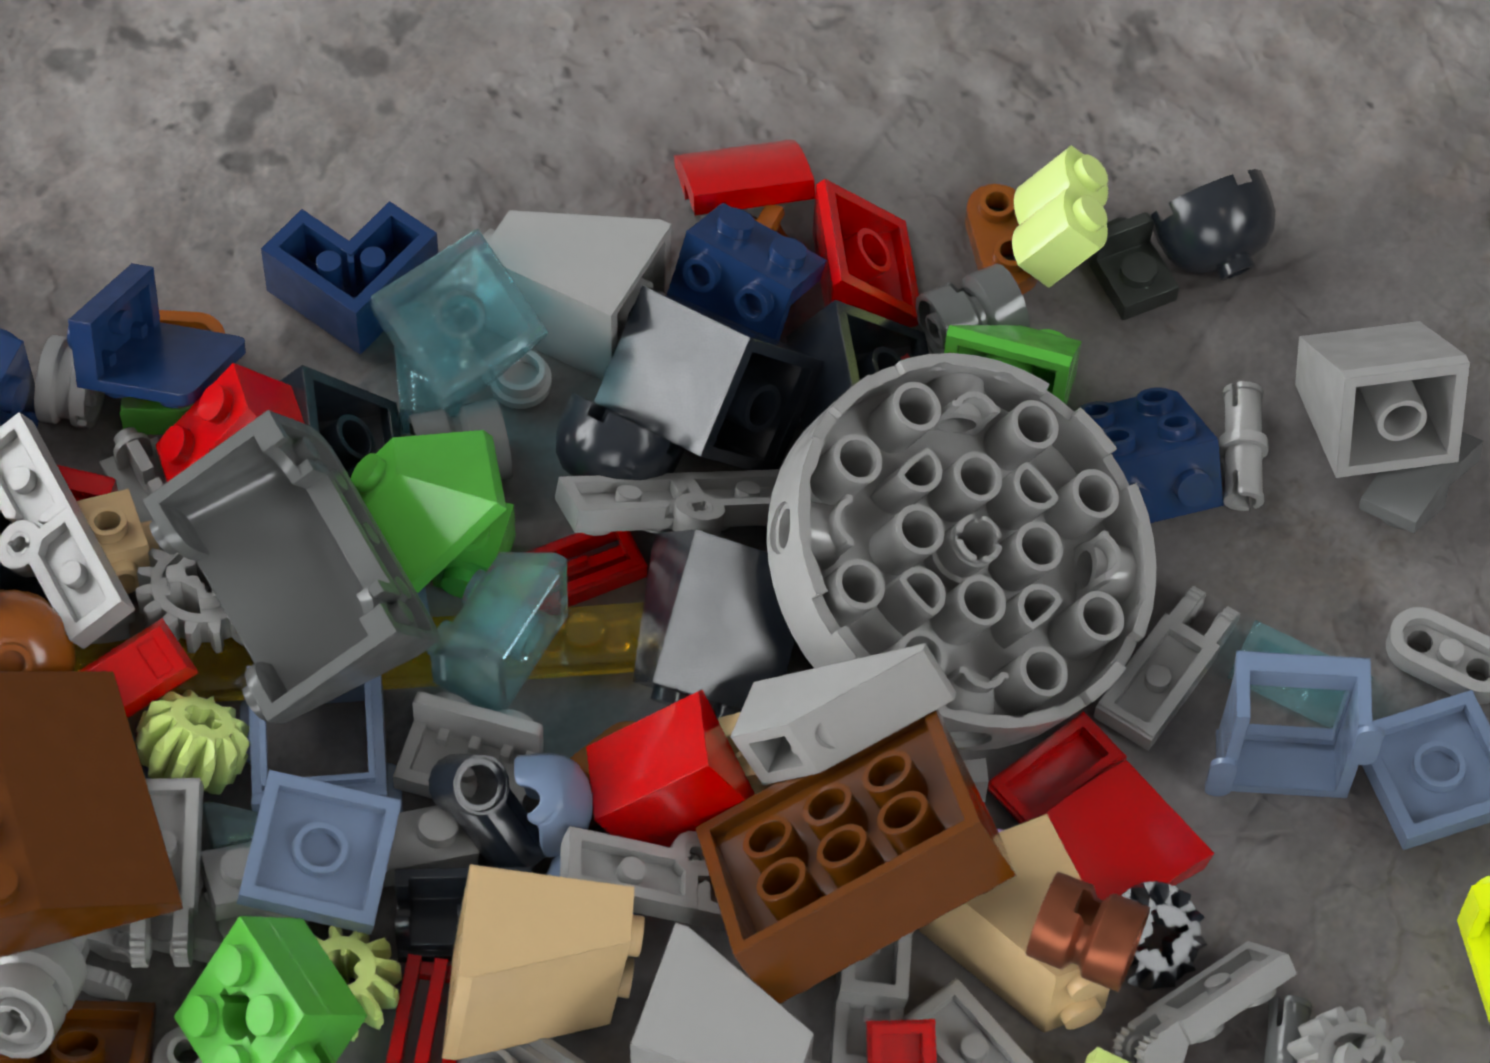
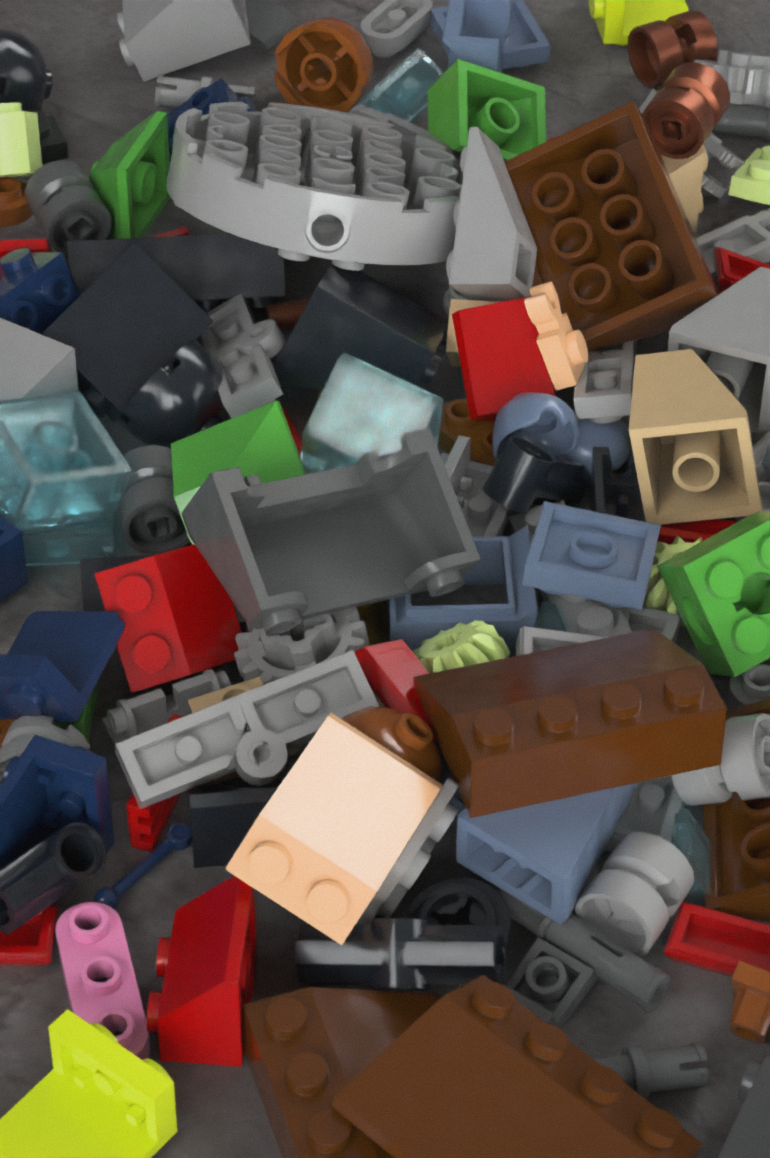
camera: 85 degrees left, 15 degrees down
none -> dark orange cylinder [274,17,374,112]
none -> bright green slope [428,59,546,162]
none -> light nougat plate [524,282,588,391]
none -> copper wheel [627,10,718,88]

